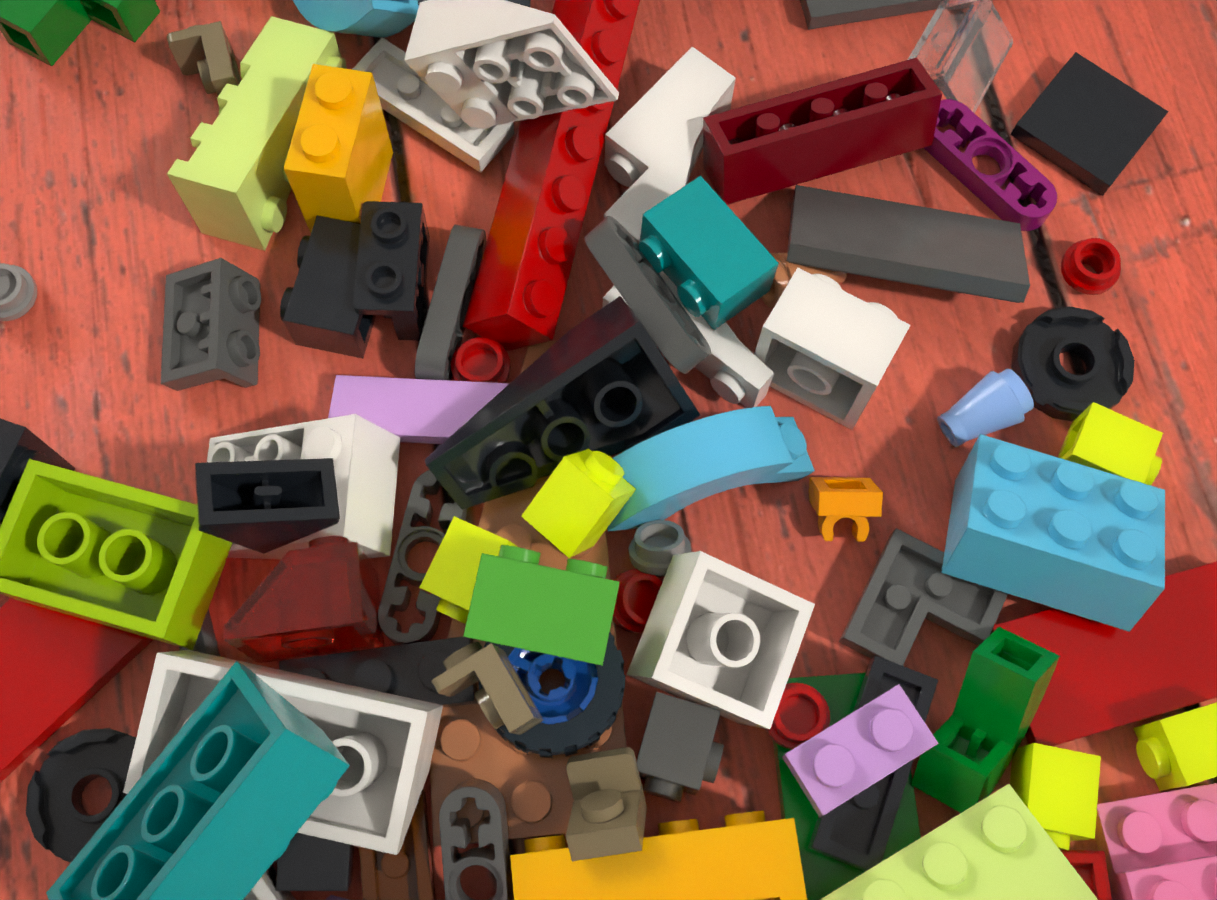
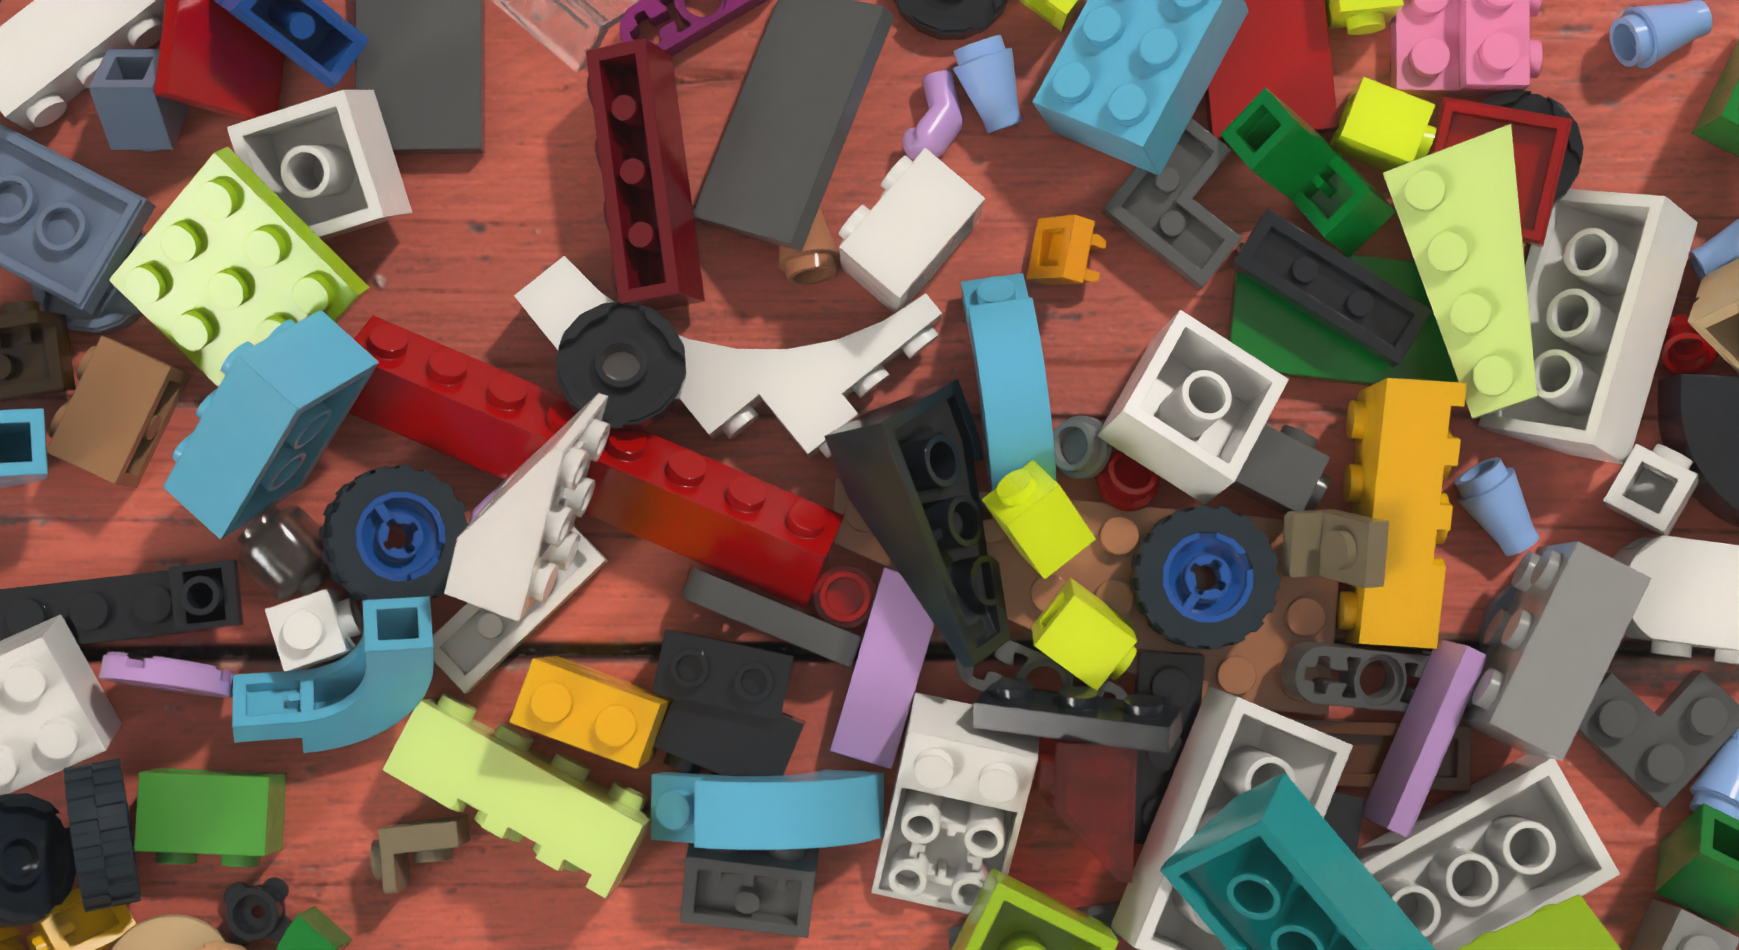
camera: 75 degrees left, 15 degrees up
black slope [195,458,340,554] -> none
dark tan bracket [432,642,544,735] -> none
bright green brick [463,545,620,666] -> none
dark grey beam [584,216,711,374] -> none
teal brick [639,175,779,330] -> none
red plate [766,683,830,750] -> none
lavender plate [782,684,939,818] -> none
none -> black tile [556,302,686,432]
none -> medium azure arch [651,769,884,850]
none -> lavender arm [902,70,963,160]
none -> black plate [973,678,1183,754]

